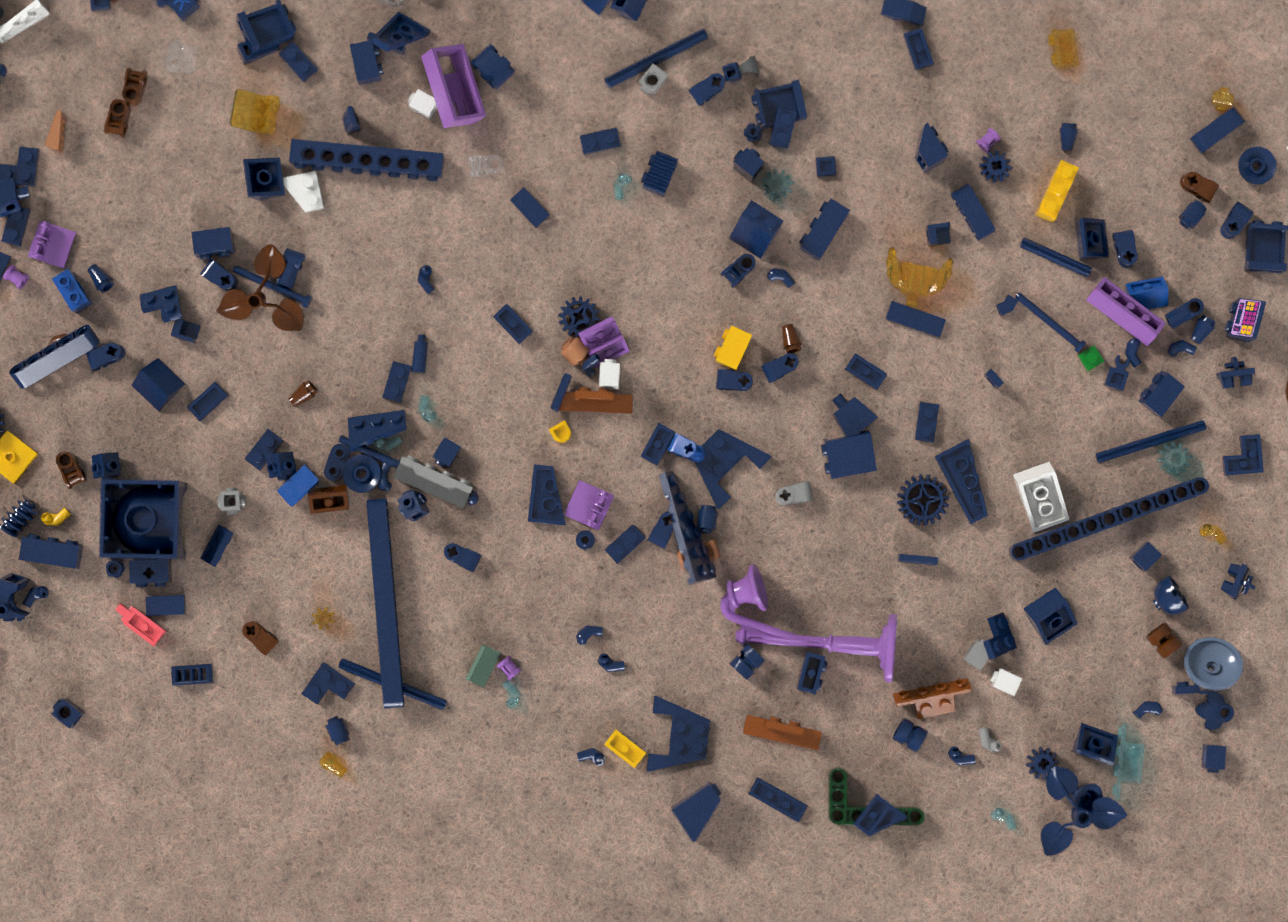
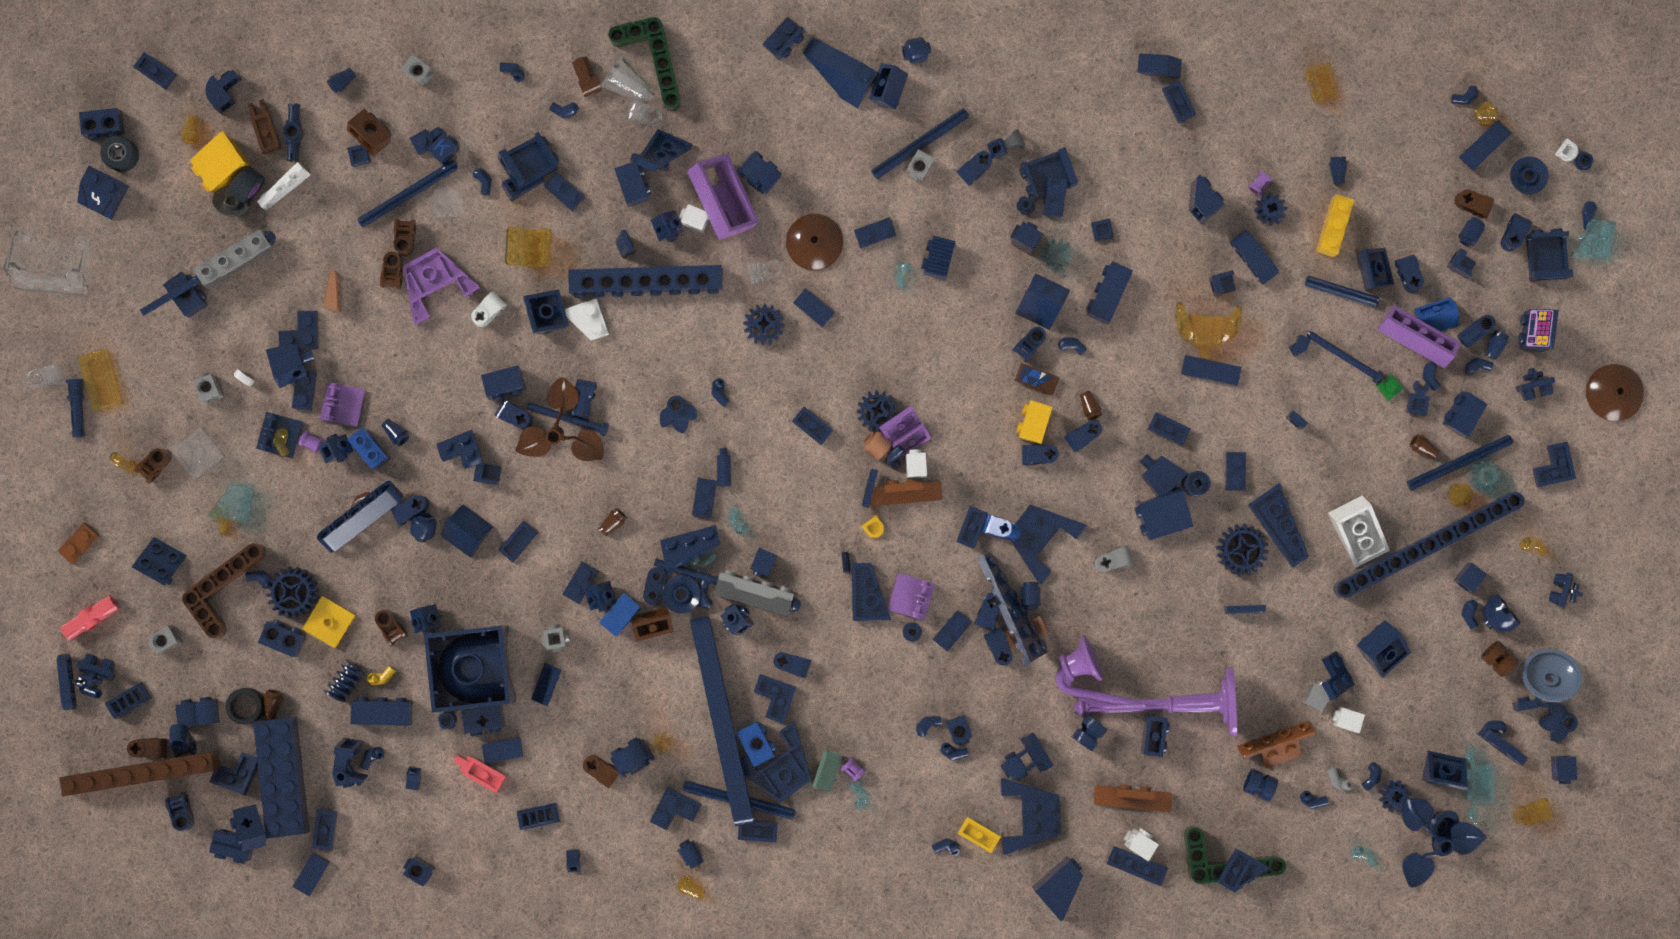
camera: 10 degrees left, 0 degrees up
none -> dark blue brick [318,434,353,464]
none -> dark blue axle [358,160,458,227]
none -> medium lavender wing [403,247,481,325]
none -> dark blue piece [405,767,421,790]
none -> dark blue head [410,512,437,542]
none -> white piece [471,291,507,327]
none -> dark blue arm [473,168,492,196]
none -> dark blue piece [566,849,580,872]
none -> dark blue brick [610,737,656,779]
none -> dark blue brick [651,210,684,242]
none -> dark blue plate [660,396,697,434]
none -> blue brick [736,721,777,767]
none -> dark blue plate [738,821,778,842]
none -> dark blue wing [741,722,812,802]
none -> dark blue gear [743,304,785,346]
none -> dark blue plate [754,674,796,723]
none -> reddish brown dish [786,214,843,271]
none -> dark blue piece [841,546,850,578]
none -> dark blue brick [946,715,972,746]
none -> dark blue piece [983,627,1013,666]
none -> dark blue tile [1000,732,1054,781]
none -> slope [1015,363,1060,395]
none -> white brick [1124,828,1159,861]
none -> dark blue wheel [1182,471,1211,497]
none -> dark blue arm [1361,762,1382,791]
none -> reddish brown cone [1409,434,1440,459]
none -> dark blue panel [1447,248,1476,279]
none -> clear yellow gear [1448,482,1473,507]
none -> dark blue arm [1451,86,1479,105]
none -> dark blue arm [1461,600,1479,629]
none -> dark blue beam [1479,728,1528,766]
none -> clear yellow piece [1513,798,1554,826]

